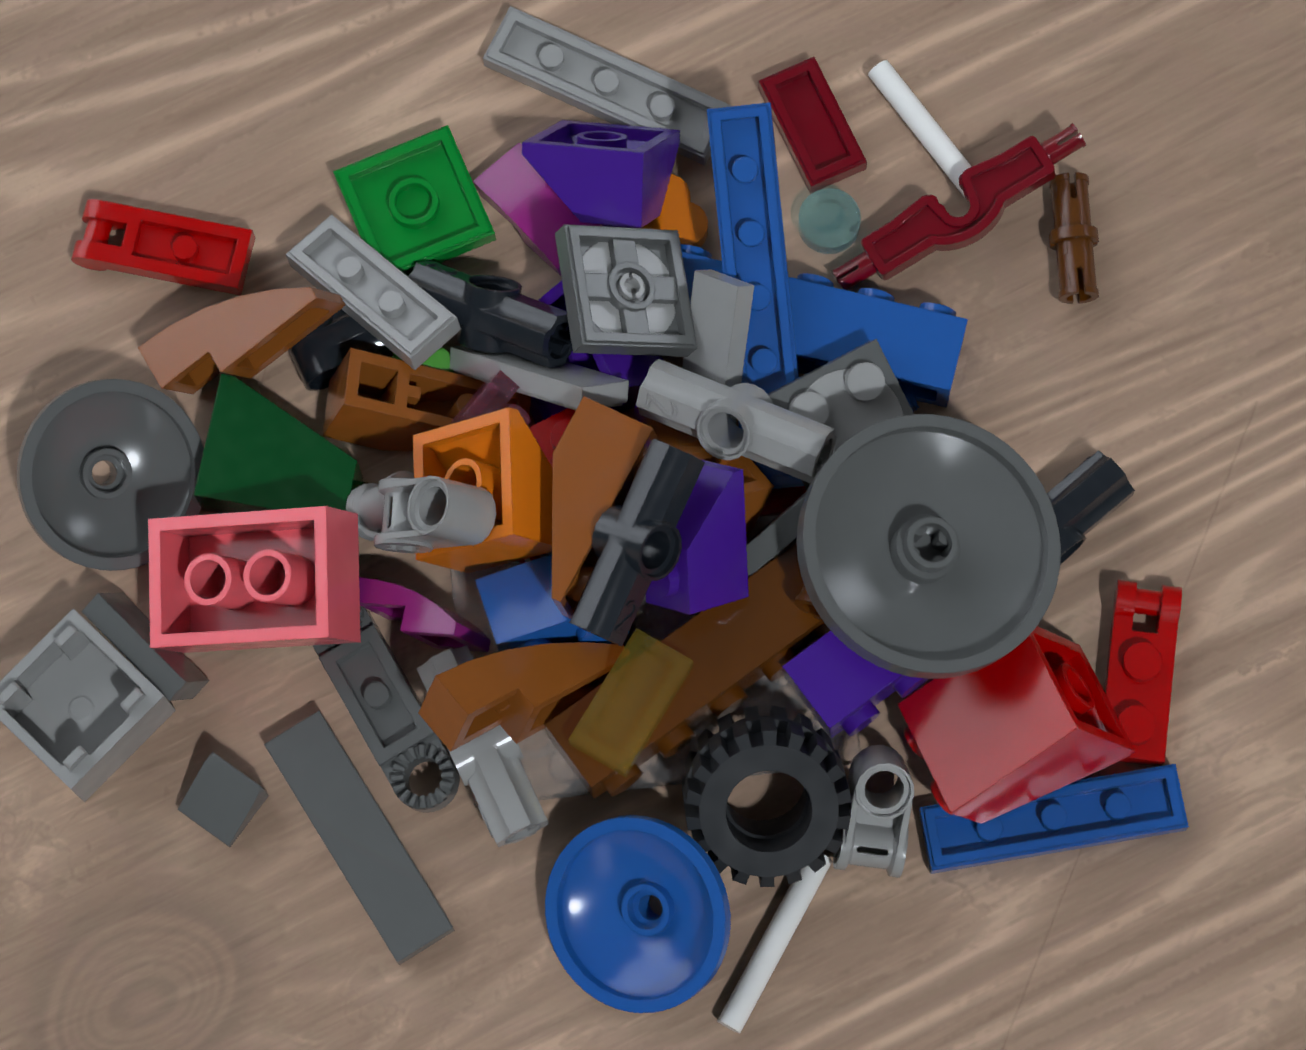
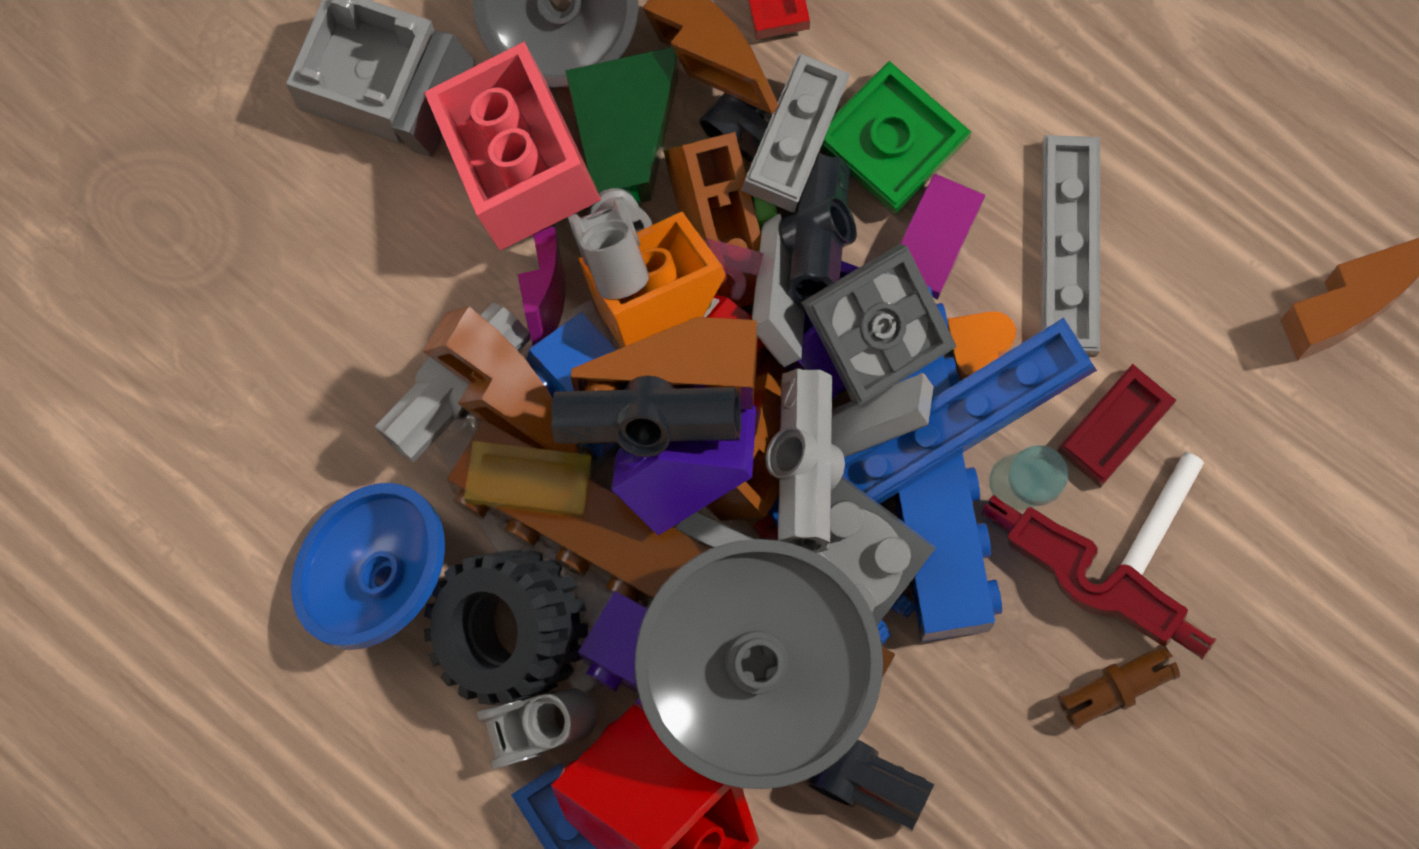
camera: 65 degrees right, 0 degrees up
dark grey slope [178,752,269,847] -> none
dark grey tile [264,711,455,965] -> none
dark grey plate [313,606,460,813] -> none
dark purple slope [522,120,680,228] -> none
white bar [717,855,832,1034] -> none

